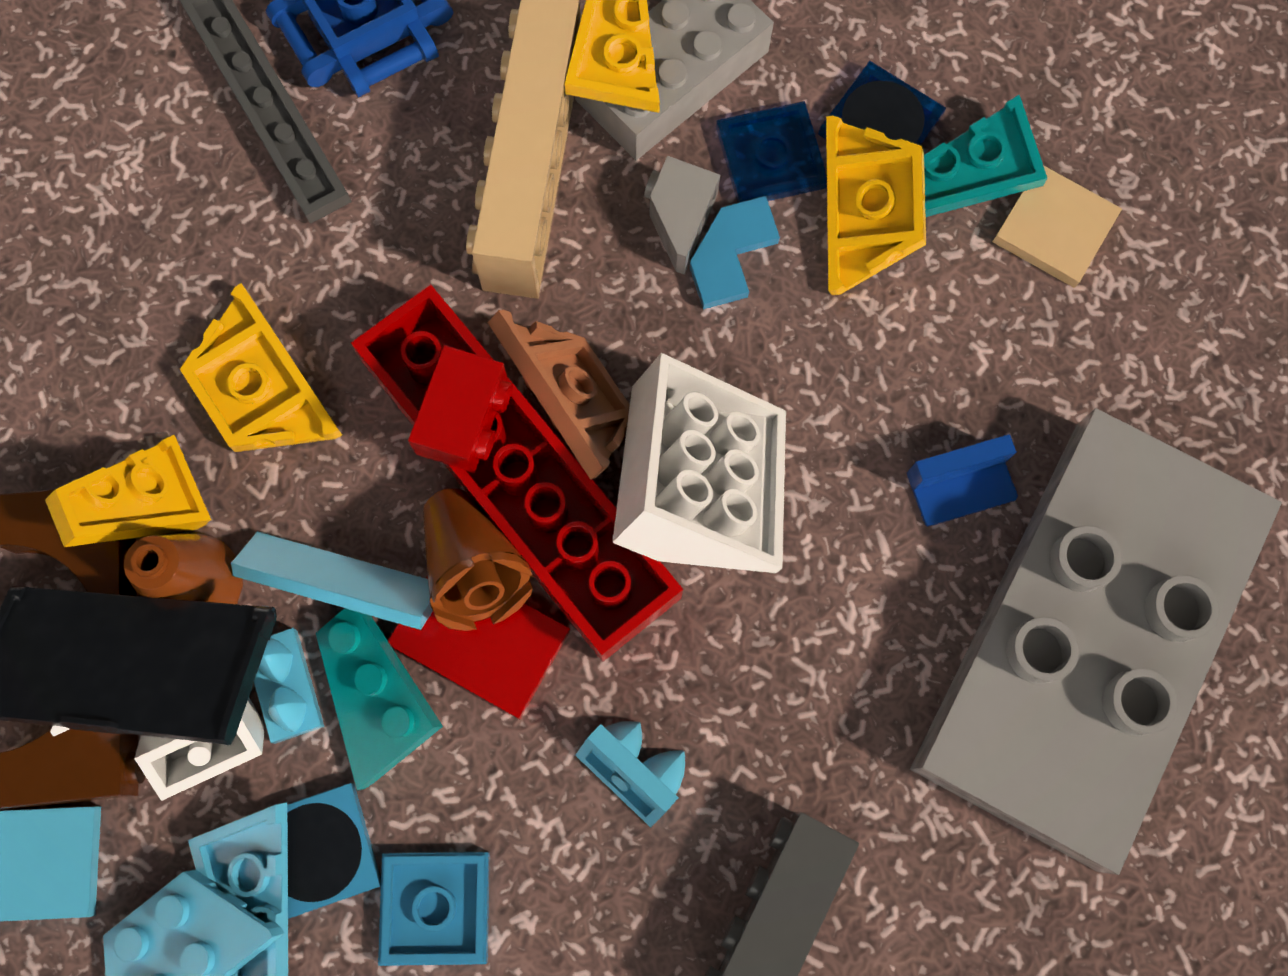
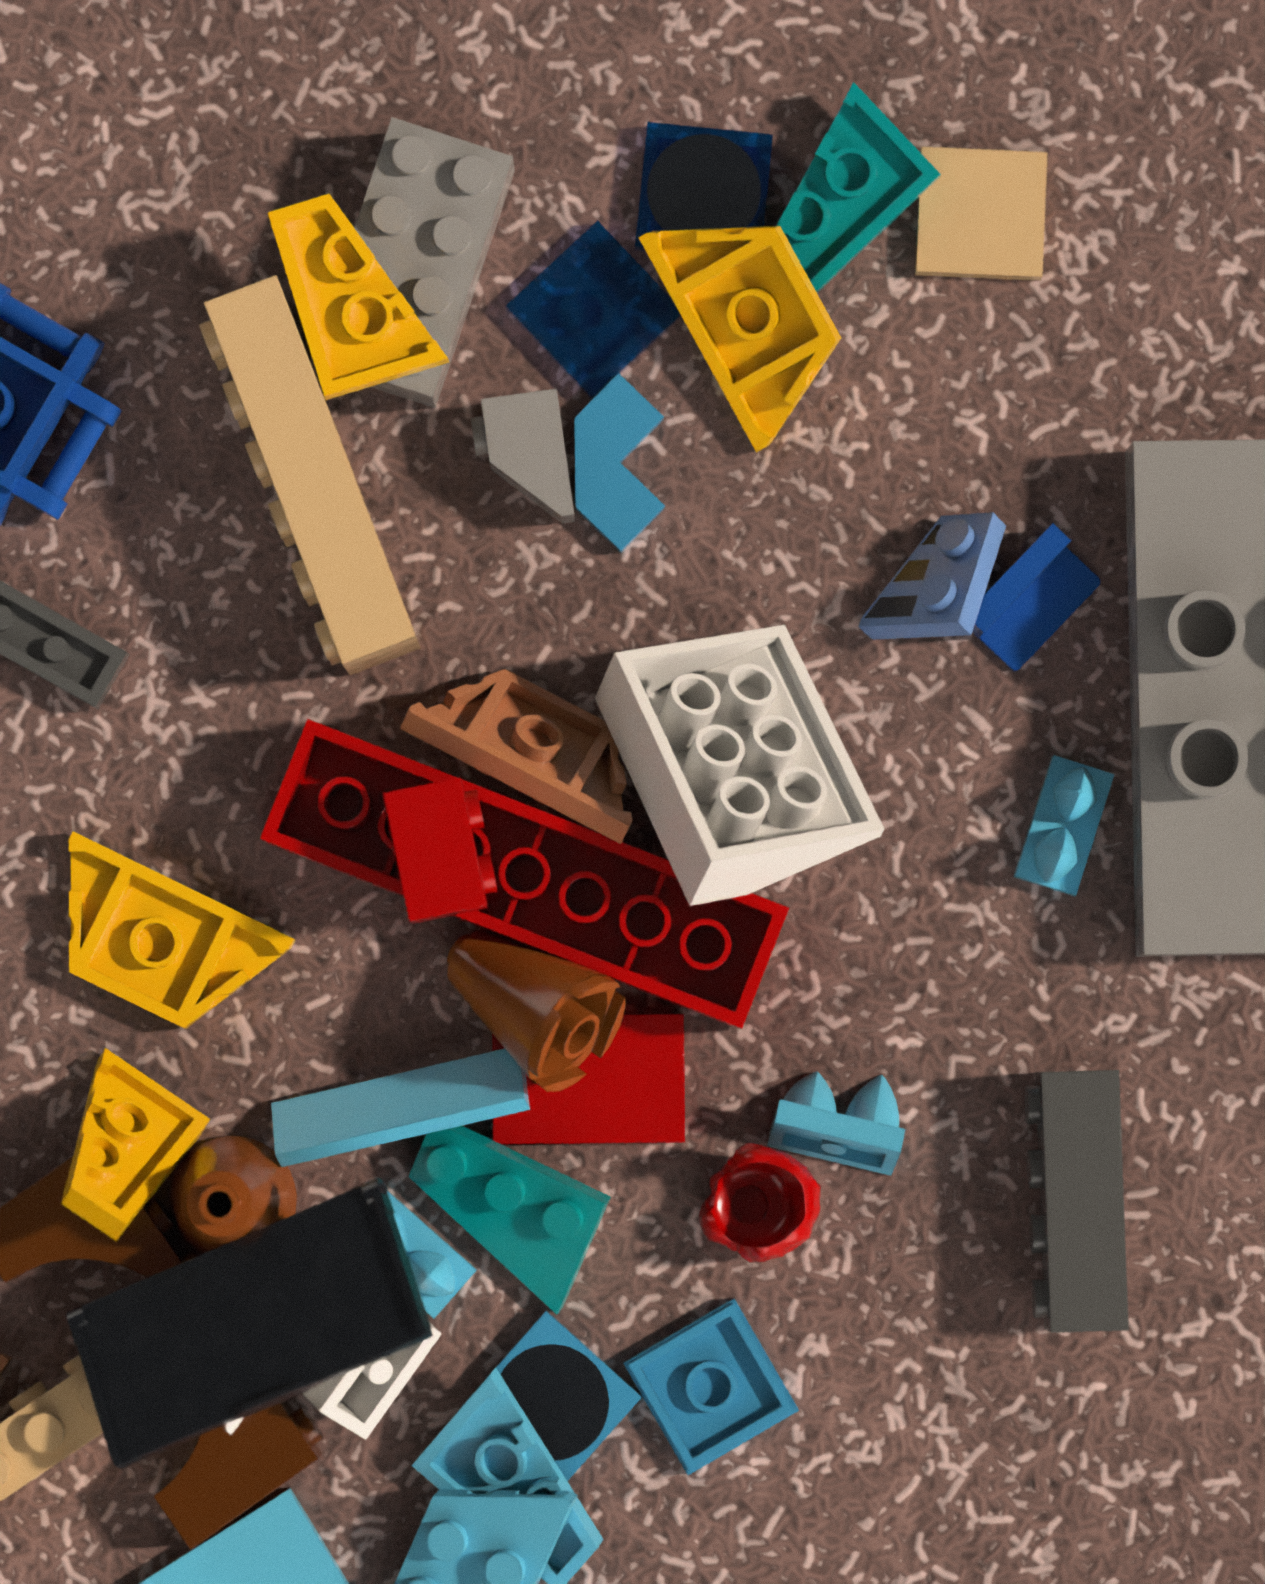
camera: 30 degrees left, 10 degrees up
none -> red hair [699,1143,821,1263]
none -> medium blue wing [858,512,1006,640]
none -> medium azure tile [1014,755,1115,896]

